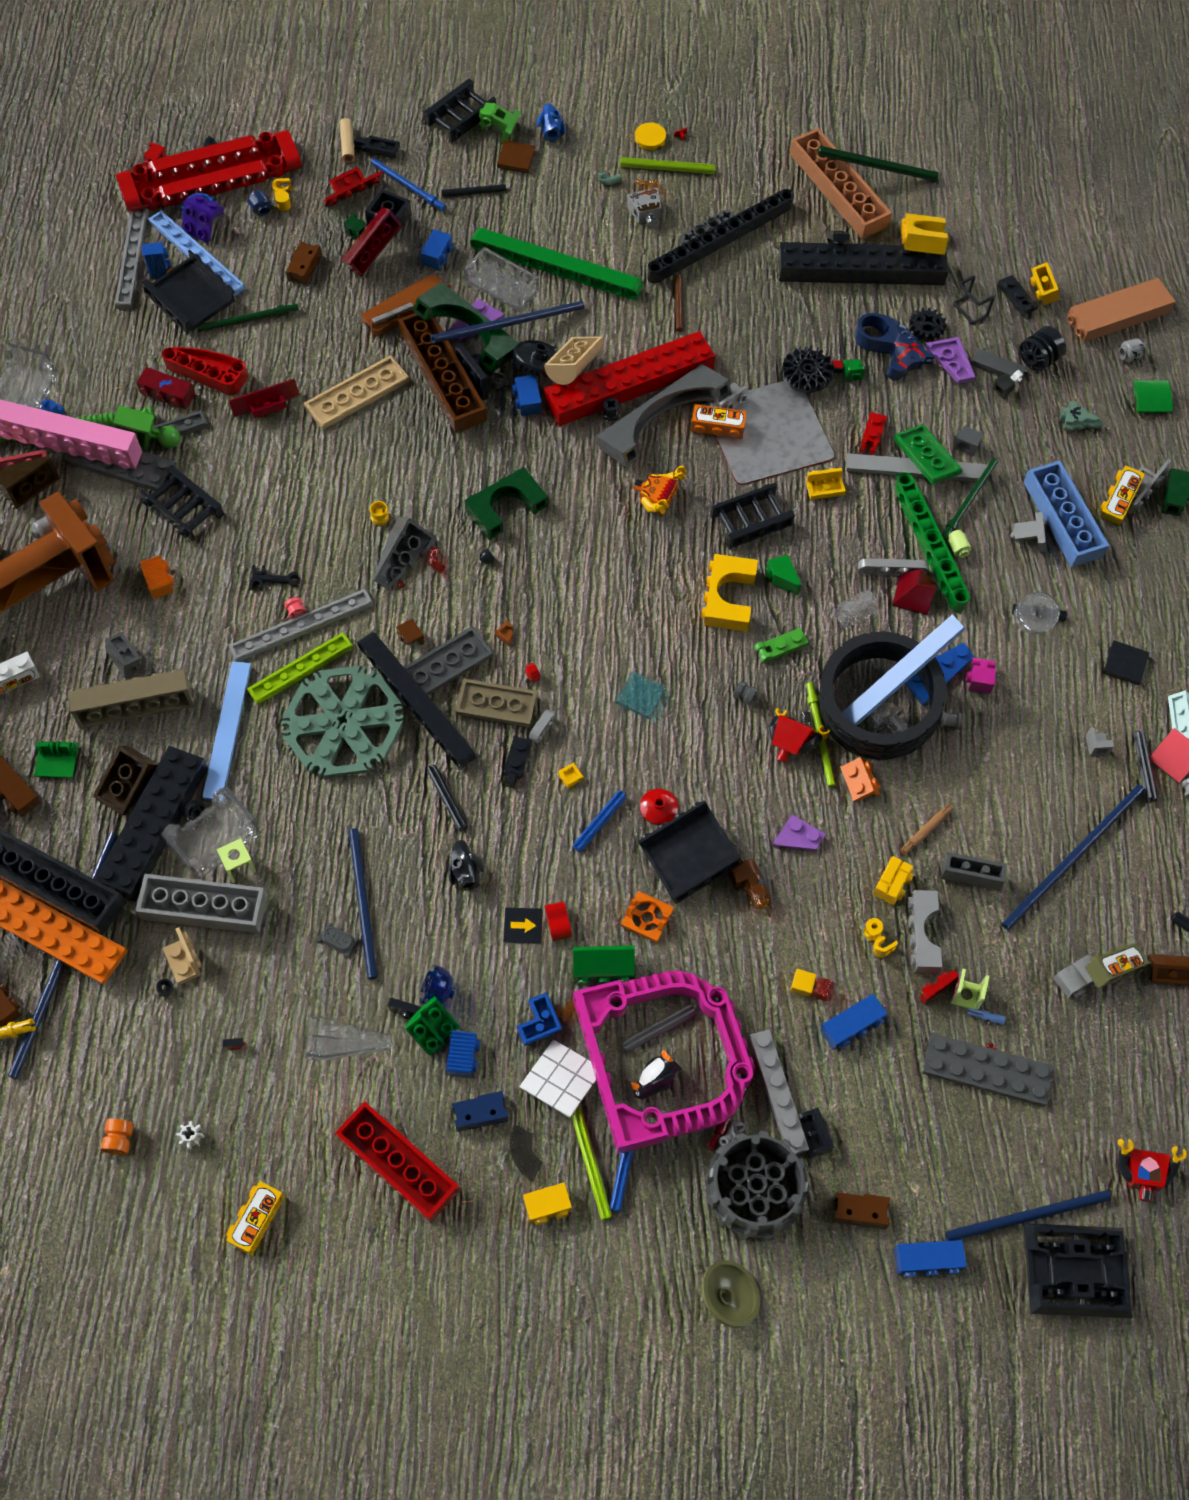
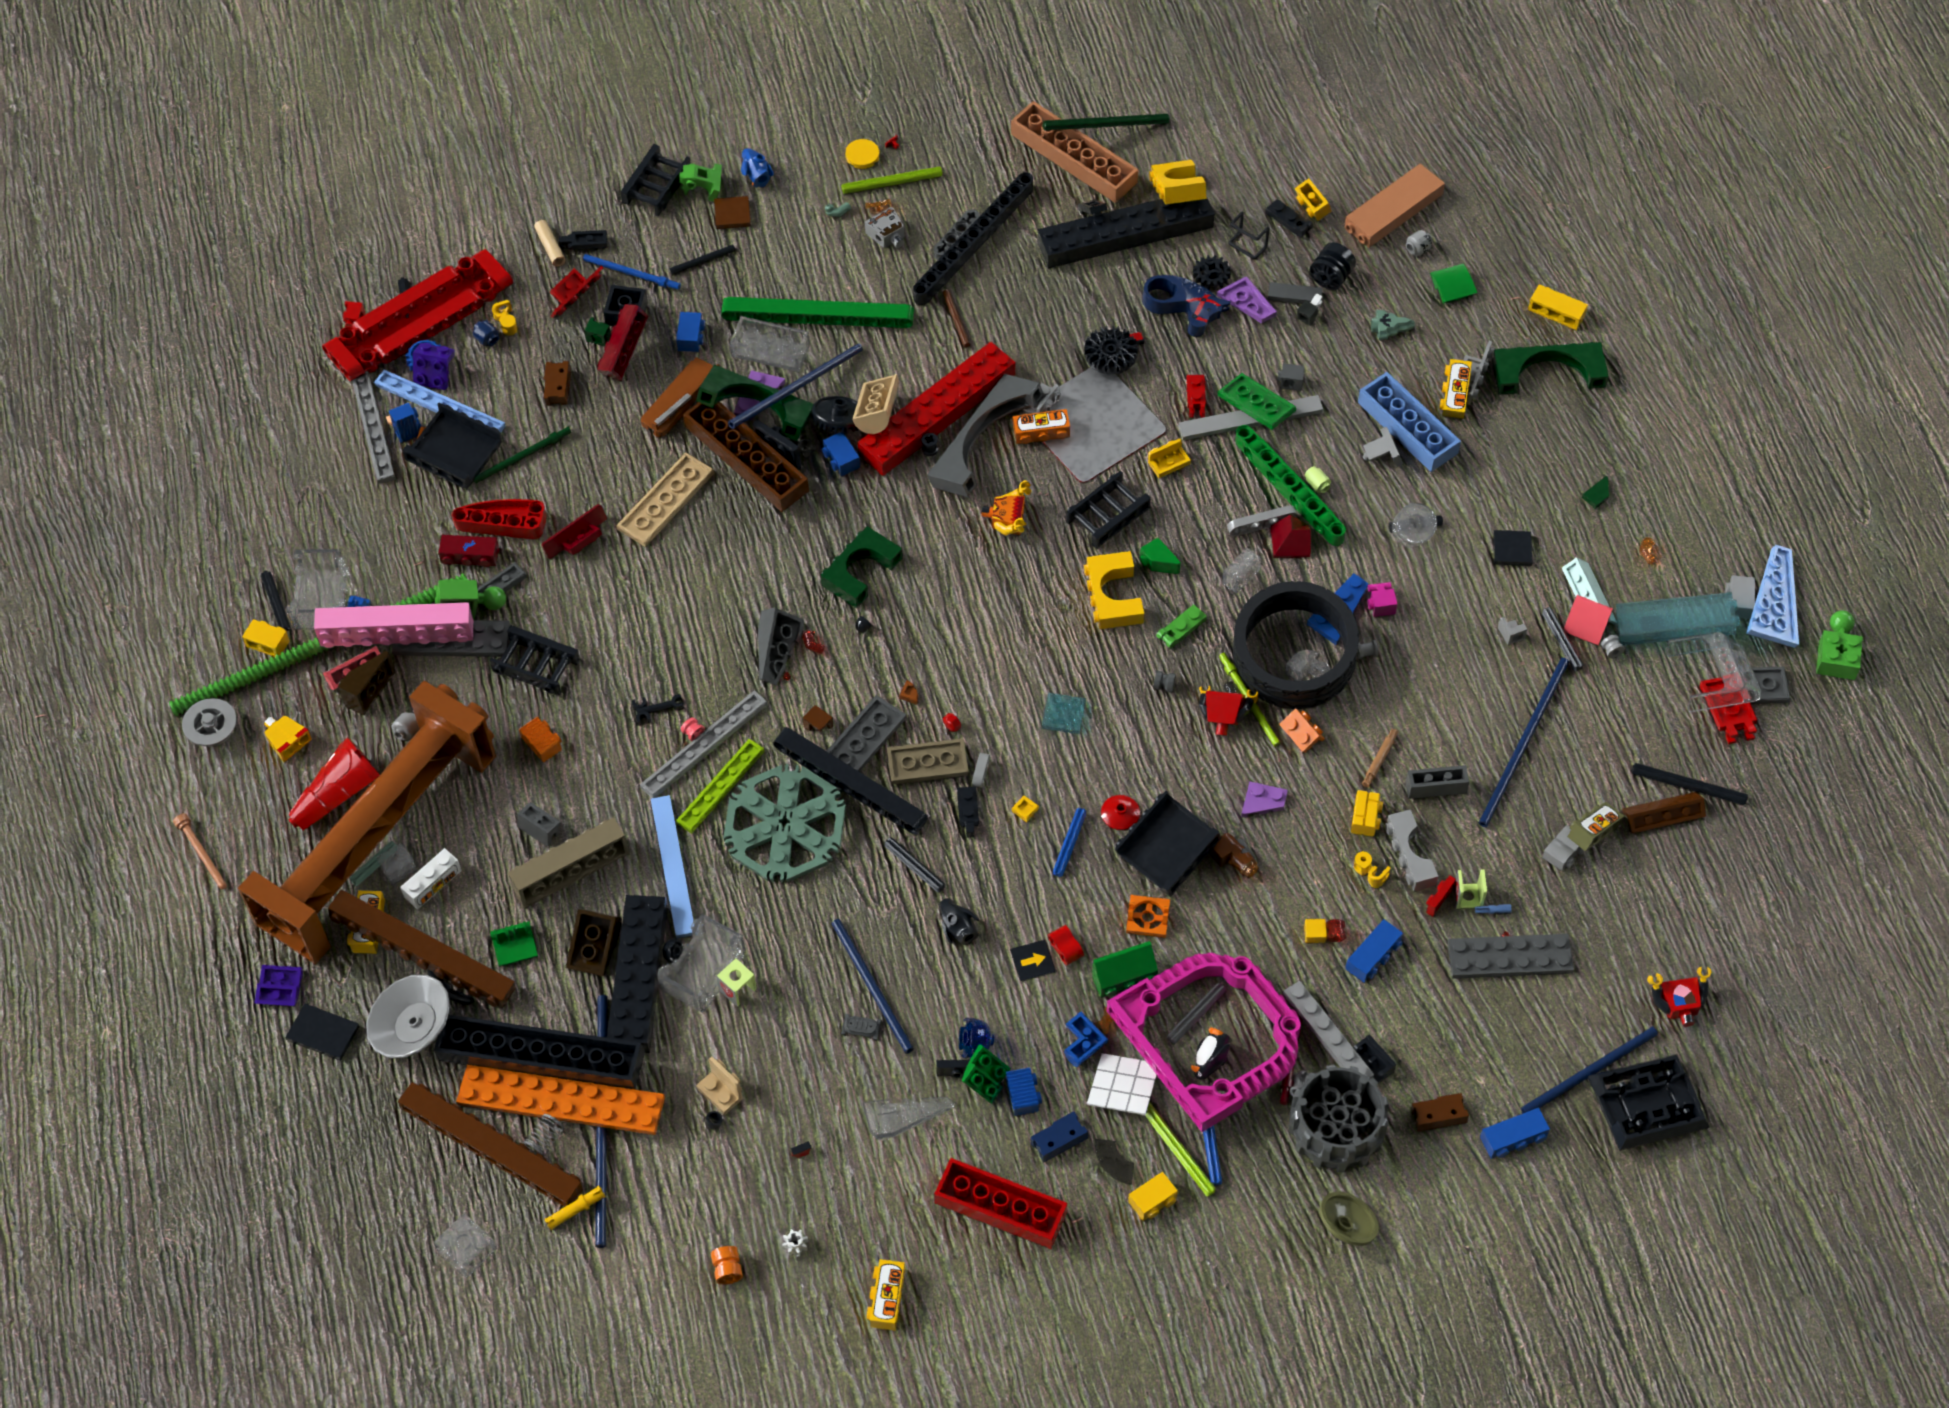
camera: 15 degrees left, 5 degrees down
light grey brick [135,874,267,934] -> none
yellow wheel [370,501,389,526] -> none
light blue tile [842,615,966,726] -> none
green bracket [843,359,865,381] -> none
dark green bar [942,458,998,541] -> none

